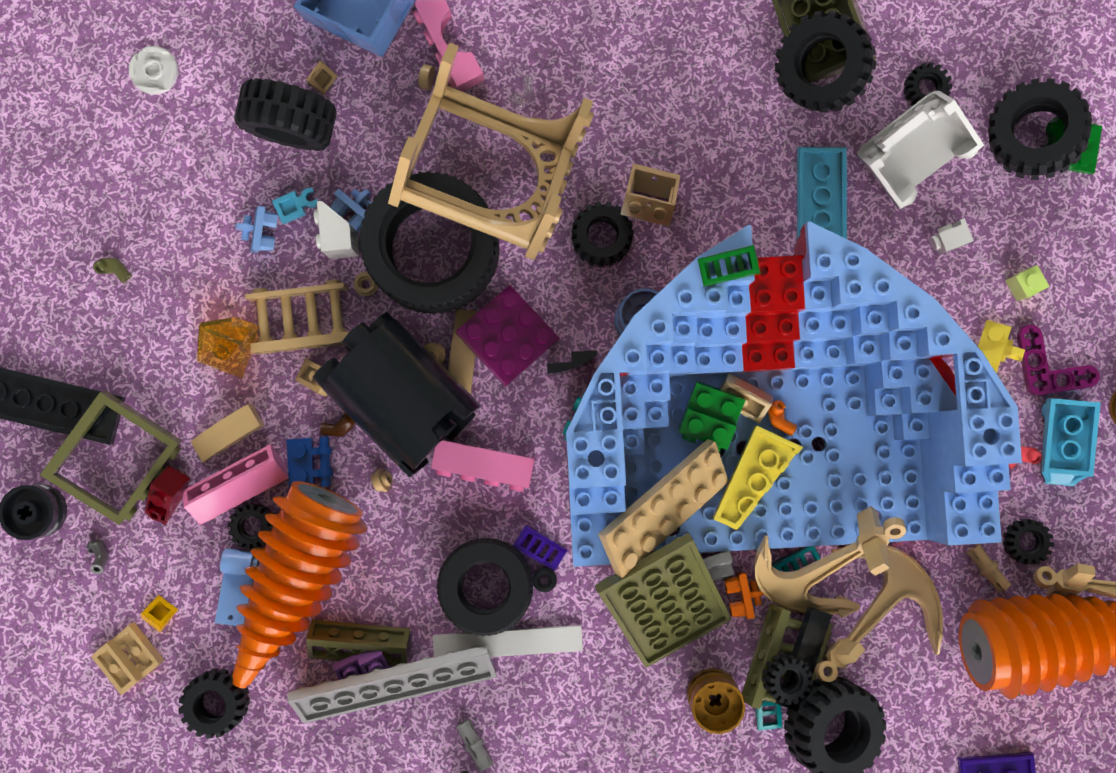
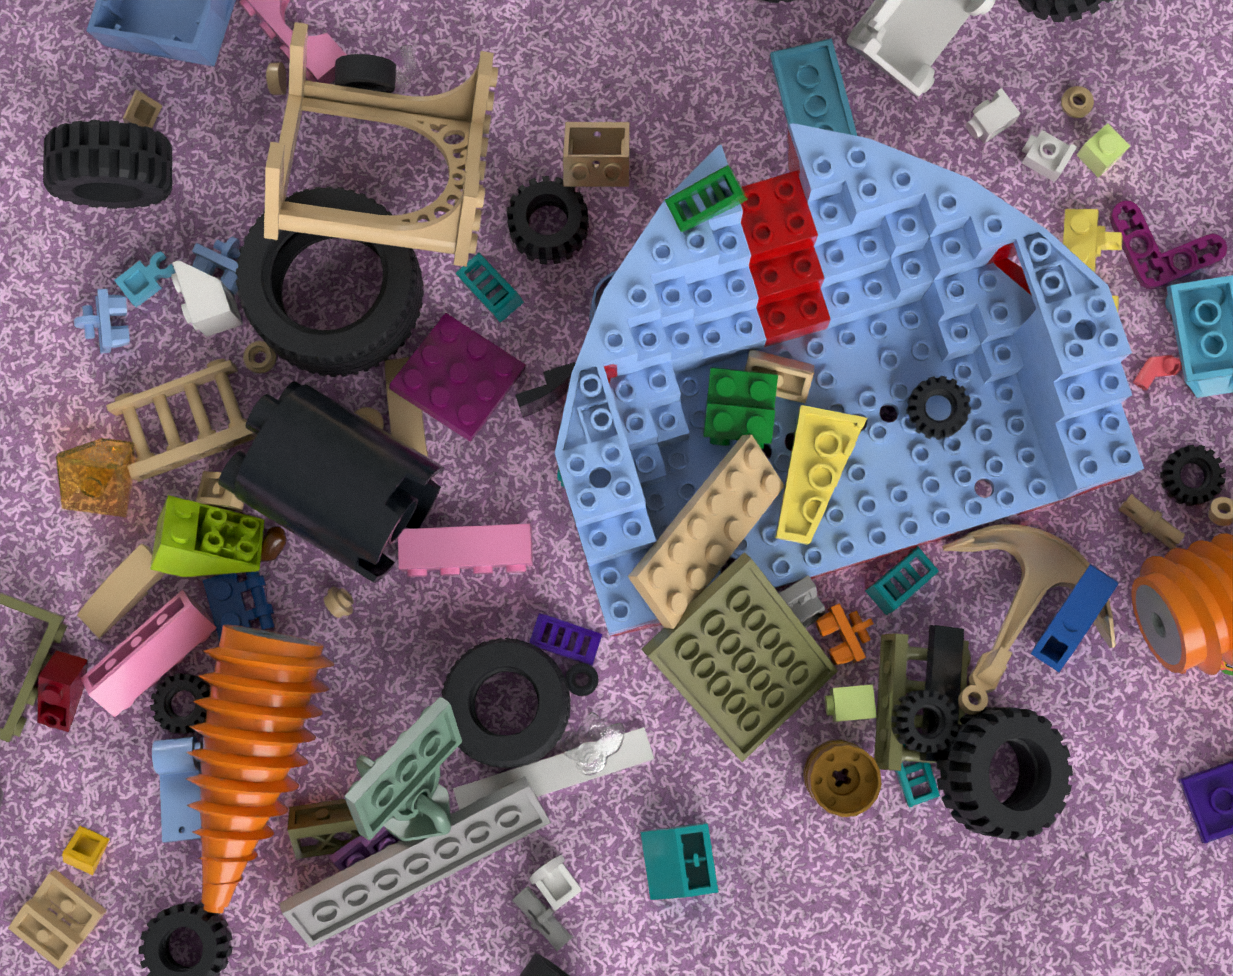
camera: 10 degrees left, 5 degrees down
tan piece [754,506,906,618] -> none
orange arm [768,400,797,436] -> none
none -> lime slope [150,495,265,577]
none -> black tyre [335,54,396,93]
none -> sand green plate [344,697,462,841]
none -> teal slope [455,252,524,323]
none -> white tile [529,855,582,911]
none -> clear plate [560,712,625,776]
none -> teal slope [640,822,719,900]
none -> yellowish green brick [825,684,877,722]
none -> black tyre [906,376,971,440]
none -> white brick [1022,130,1077,182]
none -> blue slope [1031,564,1119,673]
none -> tan plate [1061,86,1094,118]

